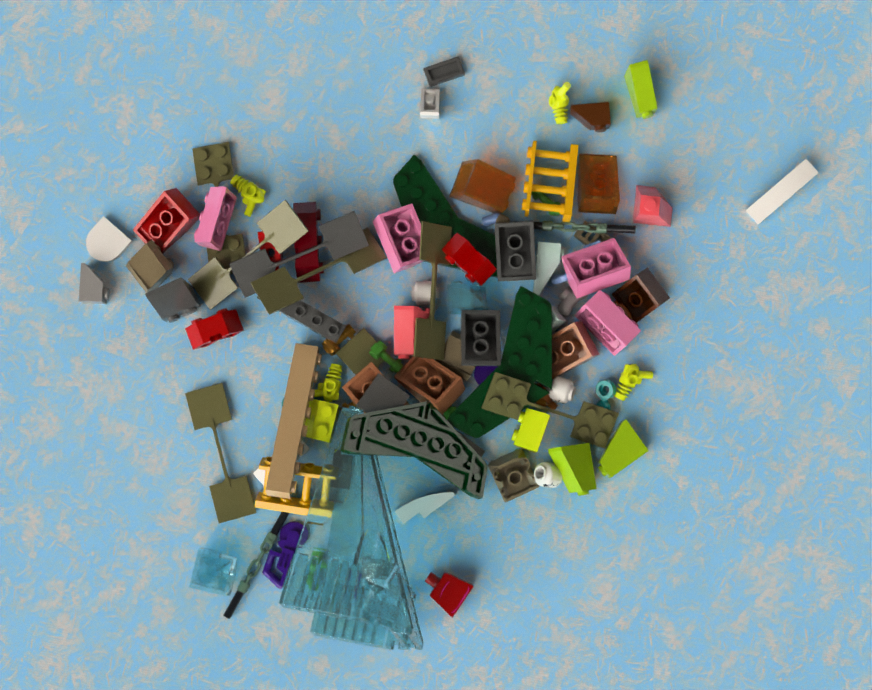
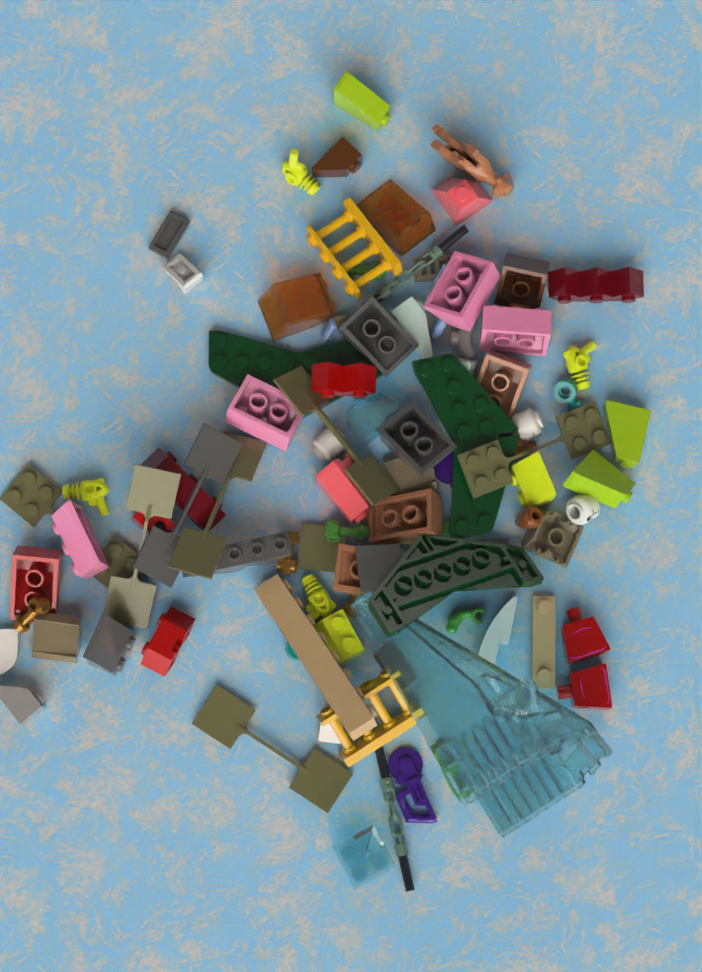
camera: 45 degrees left, 5 degrees down
white slope [746,159,819,224] -> none
none -> pearl gold bar [13,597,51,633]
none -> nougat animal [430,124,515,199]
none -> bright green piece [446,608,486,634]
none -> dark orange plant [515,506,543,529]
none -> tan plate [532,596,556,689]
none -> dark red brick [548,267,644,304]
none -> red torso [561,607,611,665]

